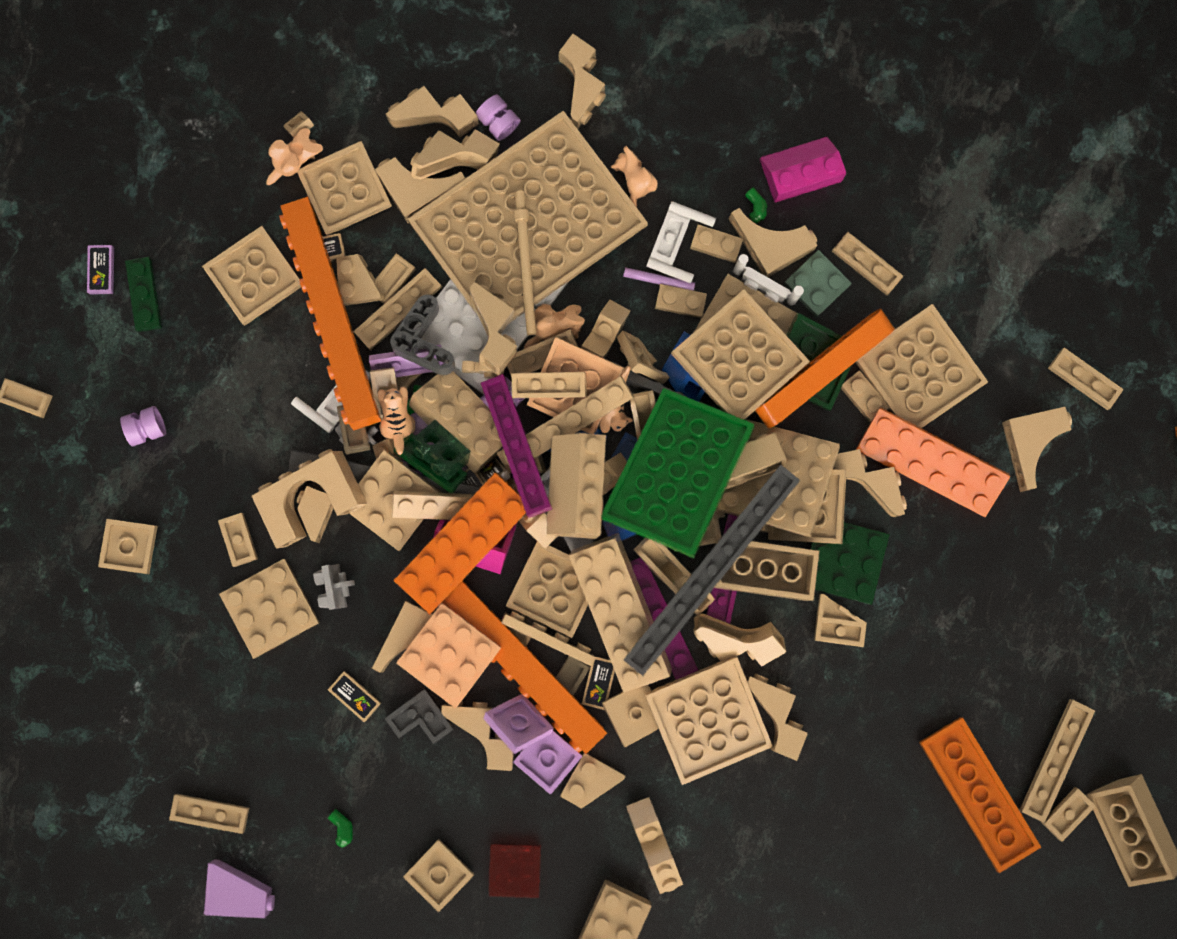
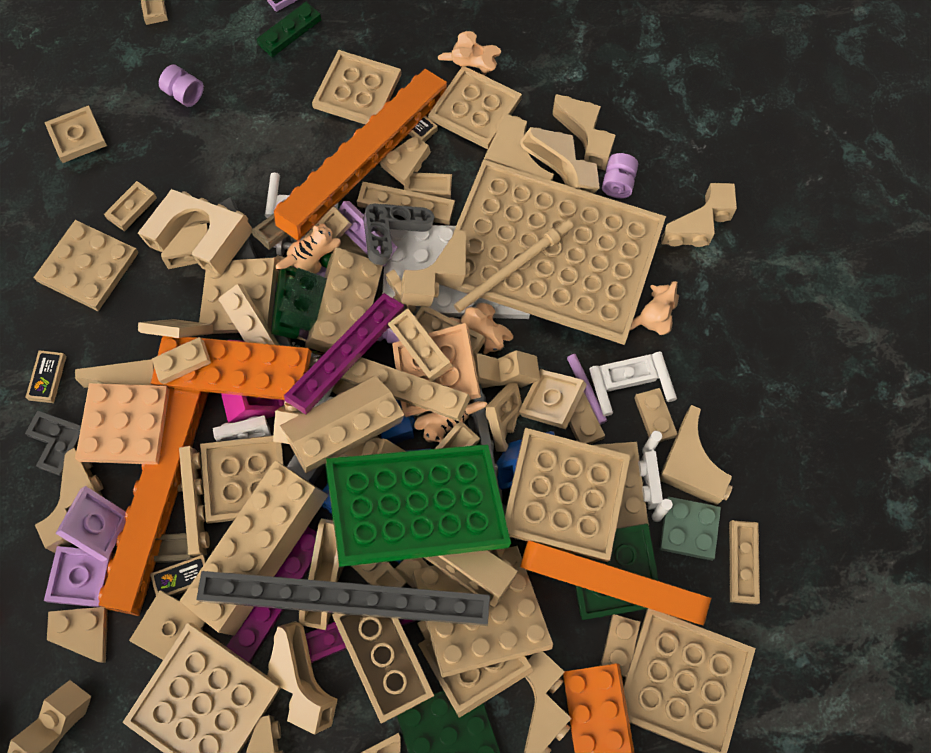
camera: 60 degrees right, 15 degrees down
tan plate [283,111,314,138] -> none
light grey hips [313,564,355,610] -> none
green arm [745,187,767,223] -> none
dark pink slope [760,137,846,203] -> none
none -> tan tile [138,319,213,338]
none -> tan plate [152,337,211,384]
none -> white plate [213,416,271,442]
none -> tan plate [519,369,587,429]

